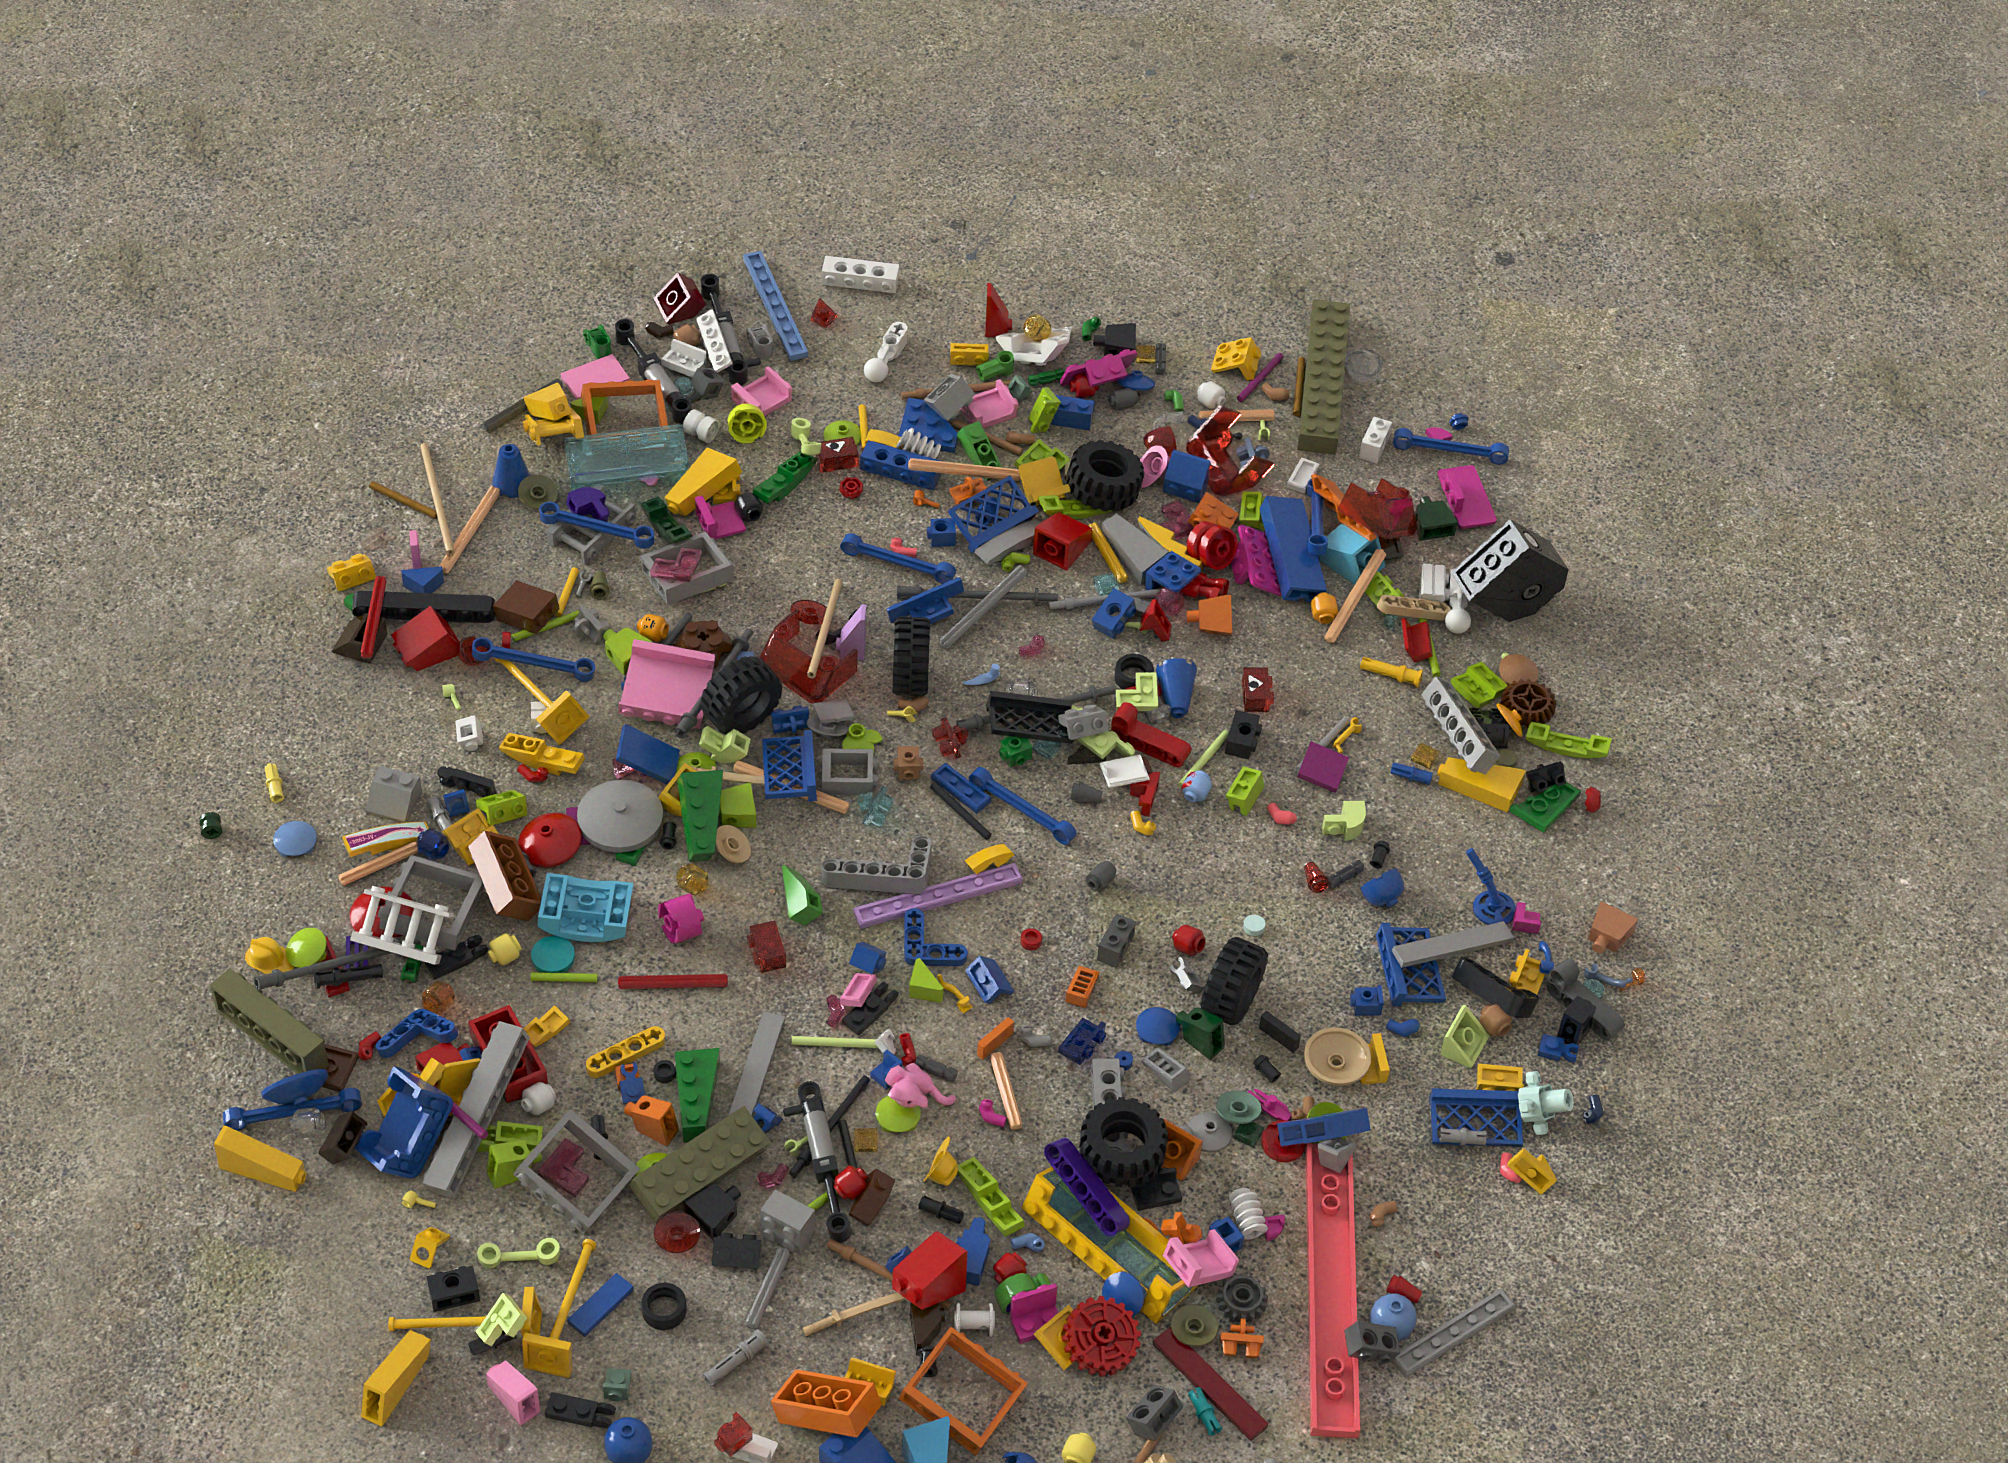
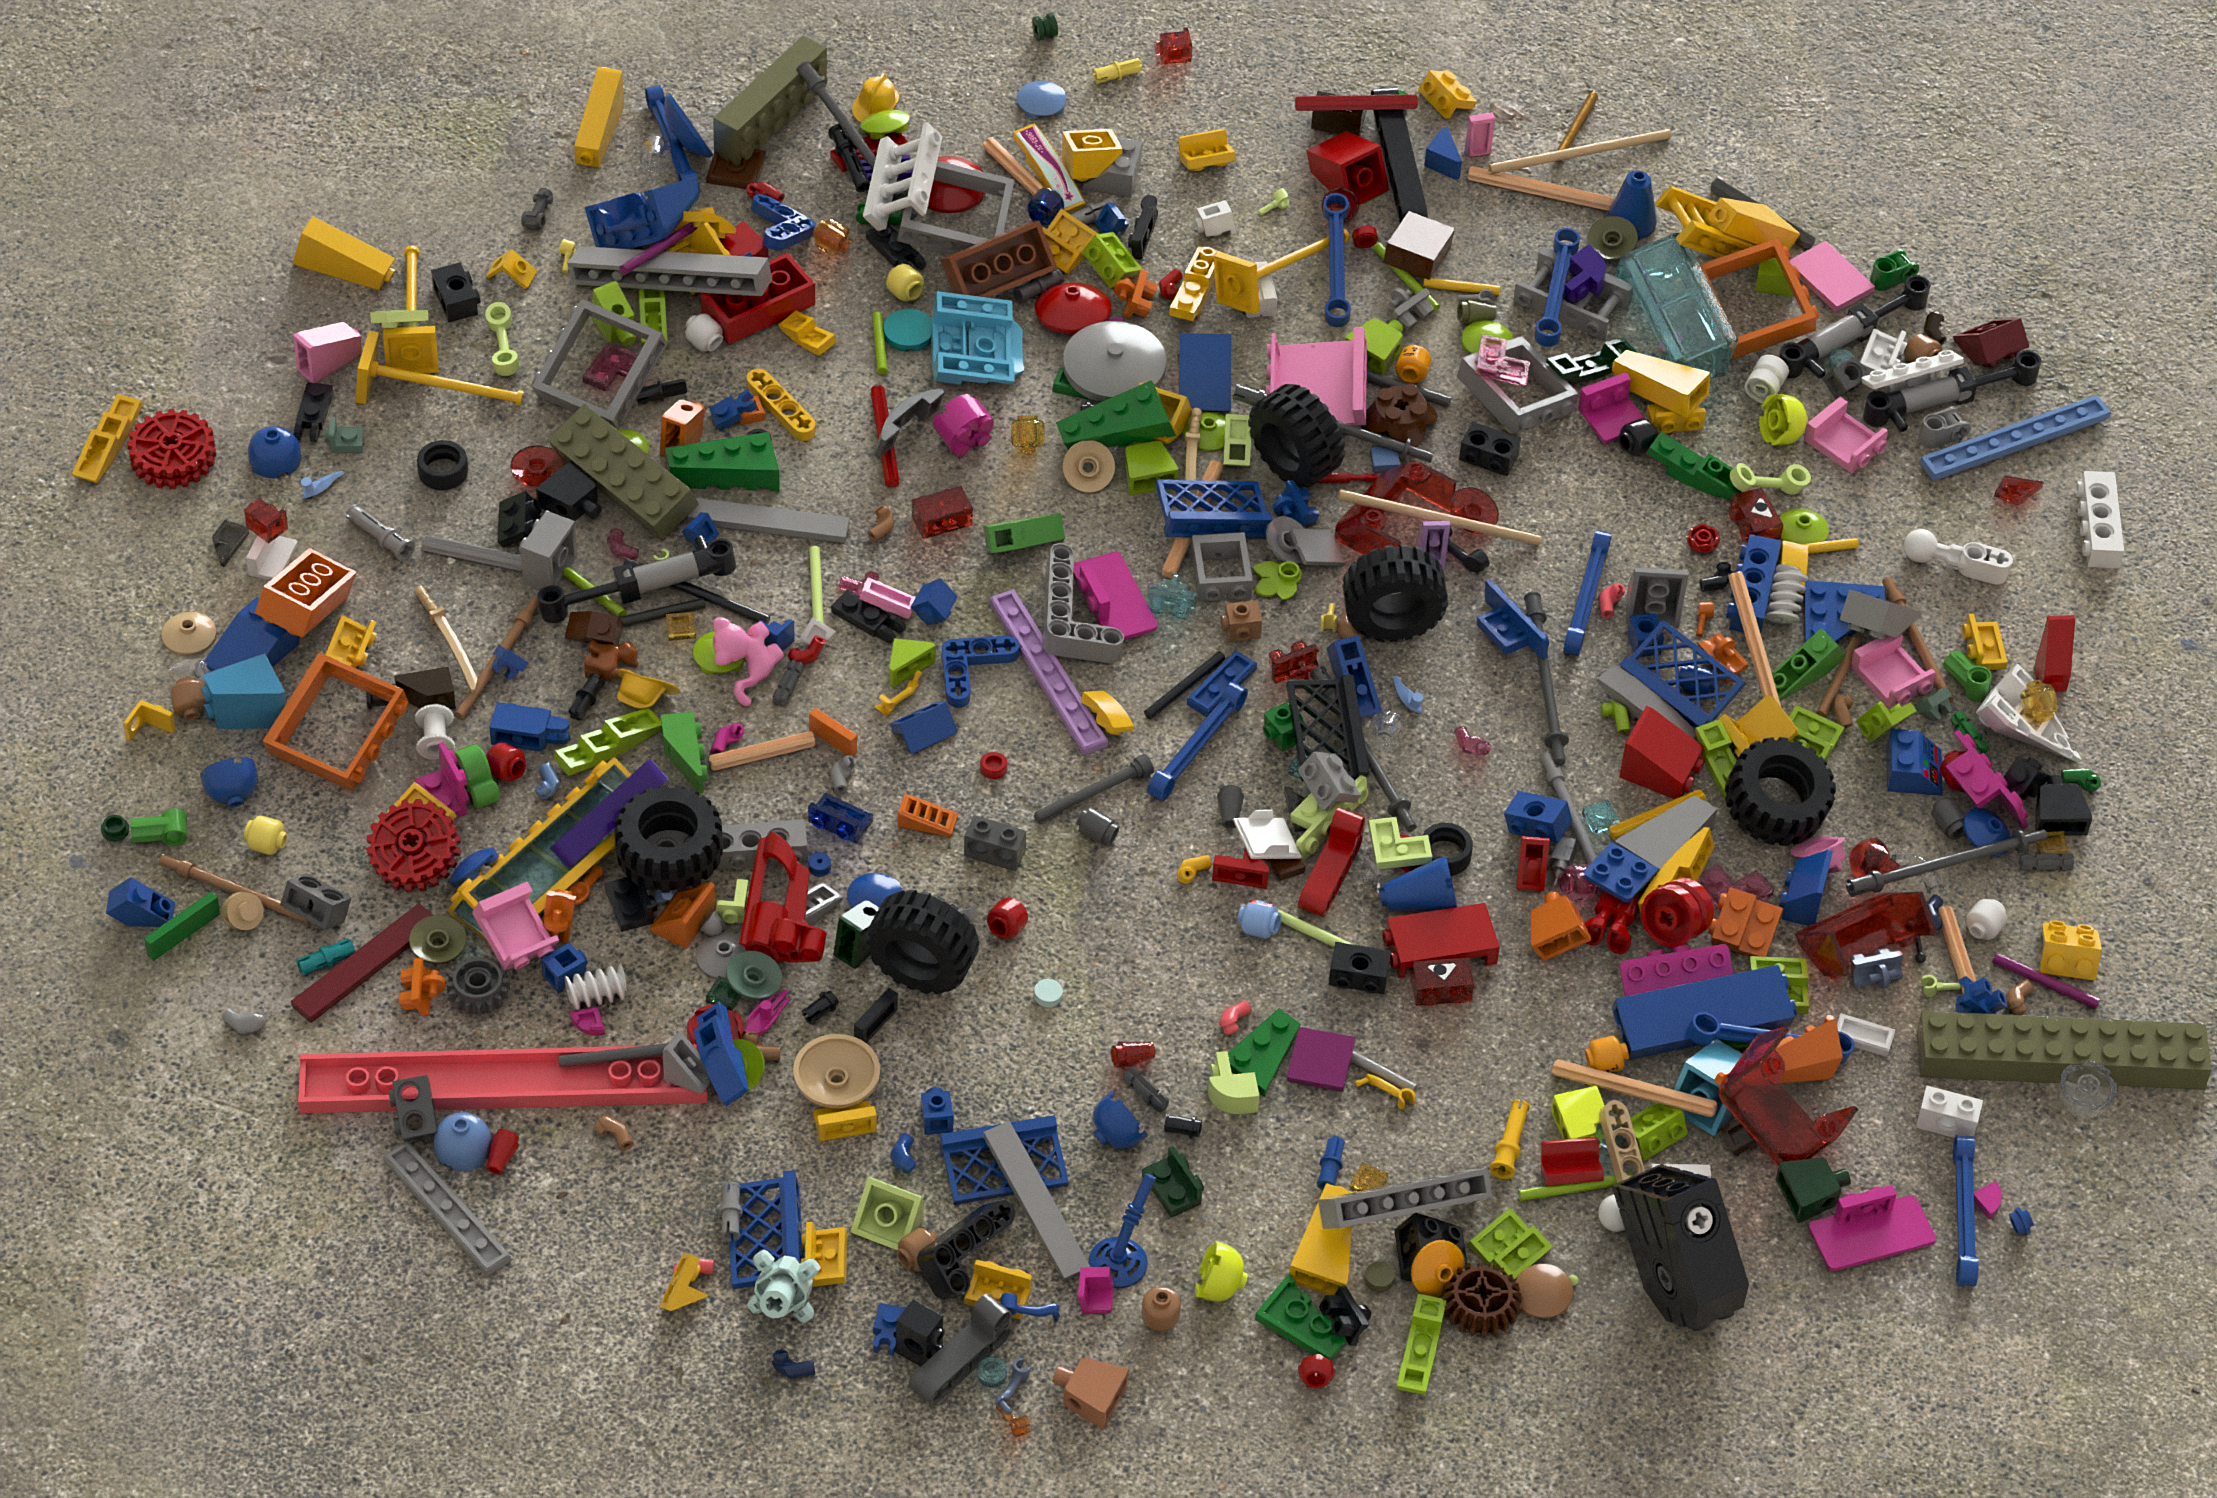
camera: 85 degrees right, 0 degrees up
dark brown brick [318,1111,368,1165] -> none
blue tile [567,1273,634,1337] -> none
red head [834,1165,868,1200] -> none
red slope [892,1231,968,1310] -> none
light grey axle [940,565,1027,649] -> none
bright green arm [1164,389,1184,412] -> none
lime hinge [1226,766,1264,816] -> none
none -> light blue bar [301,471,344,498]
none -> dark grey bar [521,188,553,229]
none -> dark grey bar [558,1043,669,1067]
none -> dark orange animal [584,640,639,681]
none -> bright green slope [661,711,708,793]
none -> yellowish green bracket [716,879,749,924]
none -> red panel [739,832,827,963]
none -> medium nougat arm [868,505,894,542]
none -> dark grey slope [875,389,945,459]
none -> dark grey piece [1034,754,1154,821]
none -> yellow slope [1062,129,1122,181]
none -> dark pink bracket [1073,551,1158,640]
none -> orange hips [1114,269,1158,319]
none -> medium nougat head [1141,1287,1181,1331]
none -> dark green bracket [1142,1146,1204,1218]
none -> clear red brick [1154,27,1192,65]
none -> yellow bracket [1178,129,1236,171]
none -> neon yellow cylinder [1195,1241,1248,1302]
none -> green wing [1228,1008,1300,1097]
none -> blue slope [1326,635,1382,718]
none -> red panel [1382,903,1500,978]
none -> black brick [1459,421,1521,476]
none -> lime dish [1462,320,1513,354]
none -> neon yellow piece [1551,1086,1605,1148]
none -> light grey slope [1626,568,1689,627]
none -> black arm [1699,562,1733,592]
none -> dark grey bar [1846,829,2047,897]
none -> blue hips [1956,976,2007,1014]
none -> black brick [2004,756,2050,800]

